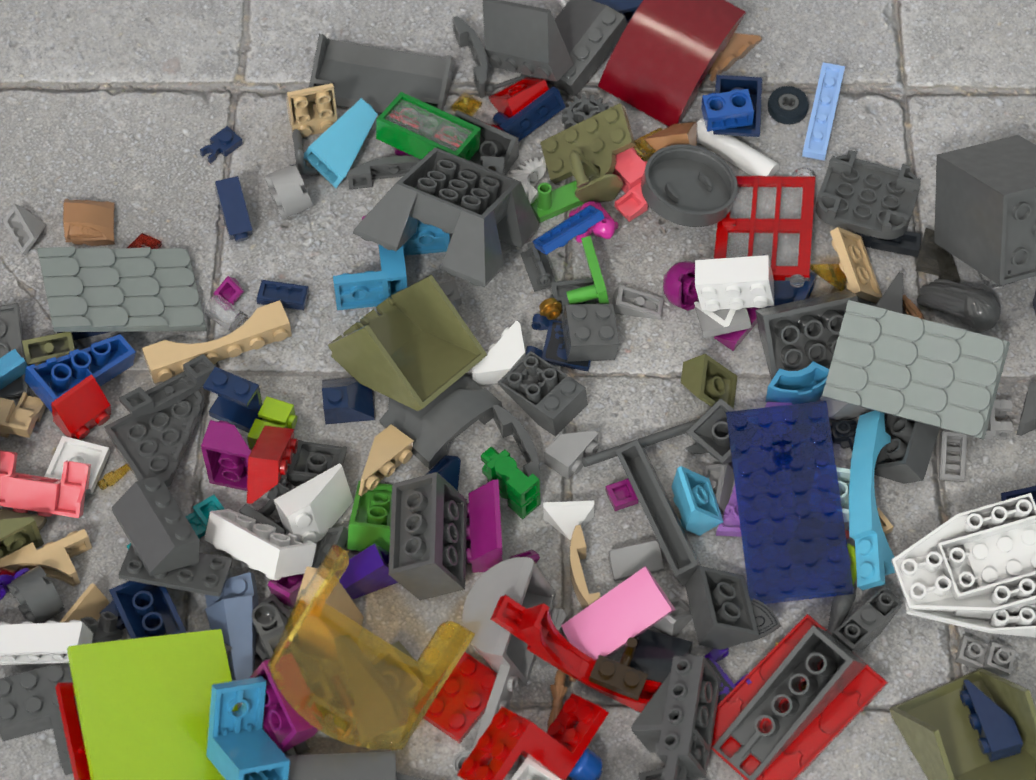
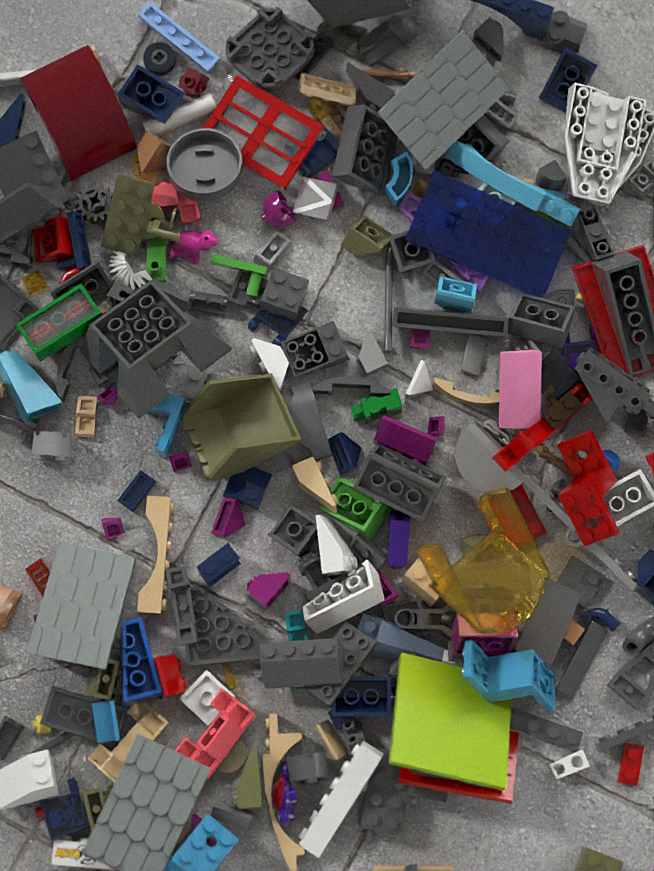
camera: 70 degrees left, 20 degrees up
dark blue slope [215,176,253,242] -> none
lime piece [247,396,298,450] -> none
red slope [247,426,298,504] -> none
blue plate [532,205,605,255] -> none
pearl gold plate [539,298,562,320] -> none
white brick [695,255,774,312] -> none
blue brick [701,89,754,132] -> none
none -> tan slope [75,396,97,438]
none -> magenta slope [169,451,192,472]
none -> dark red brick [178,66,210,98]
none -> magenta slope [211,497,245,537]
none -> dark grey pin [498,92,517,106]
none -> dark grey brick [535,160,567,191]

